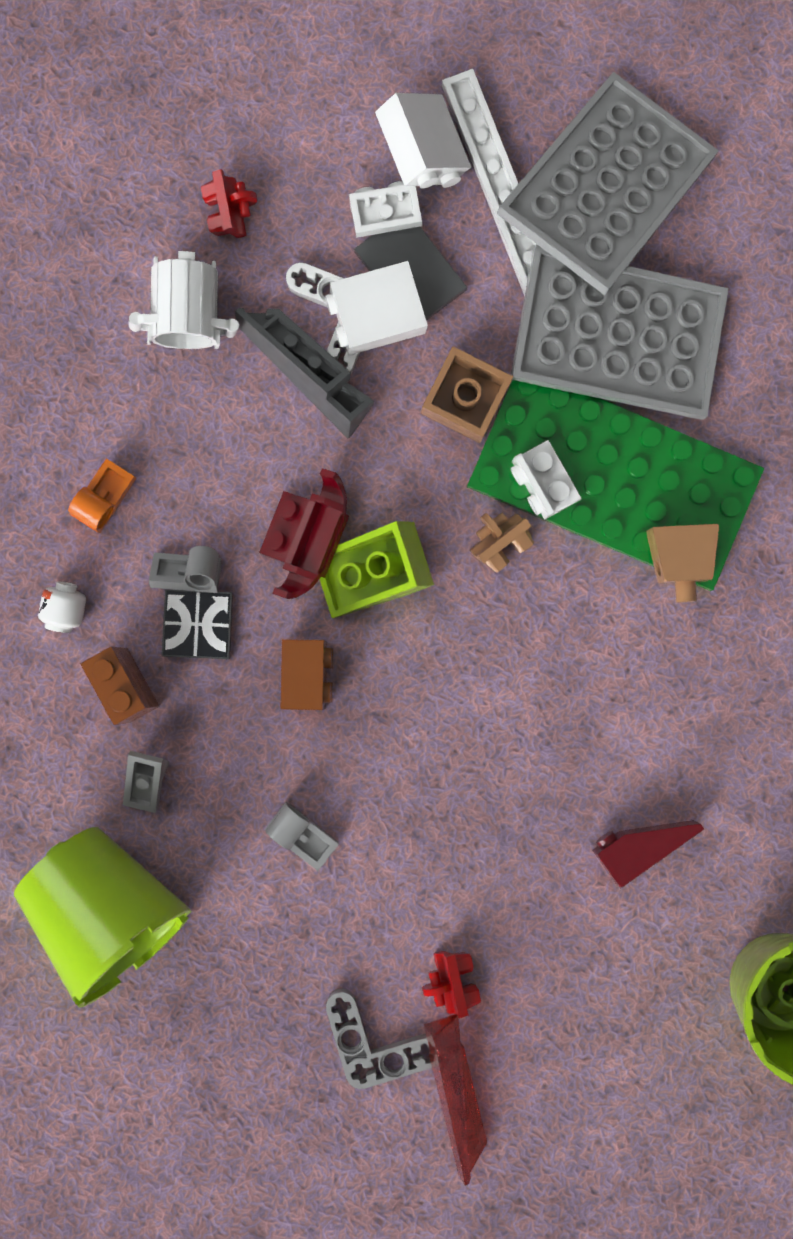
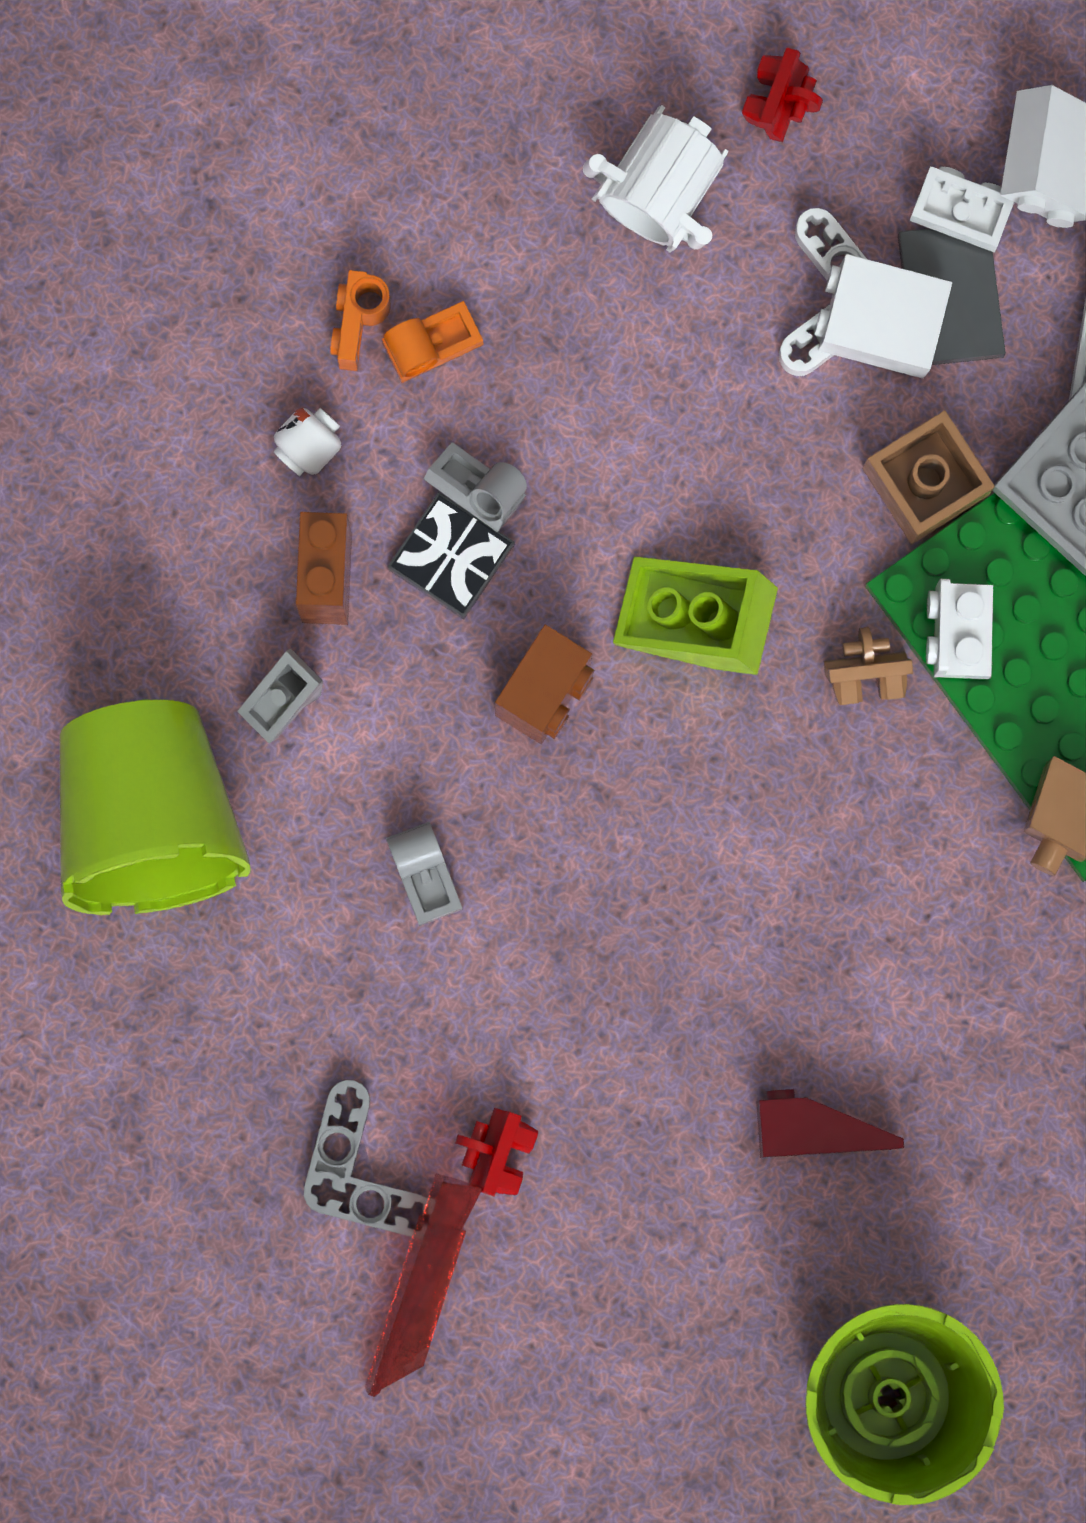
camera: 30 degrees right, 5 degrees down
dark grey wedge [235,308,374,439] -> none
dark red plate [259,468,349,599] -> none
none -> orange plate [330,270,391,371]

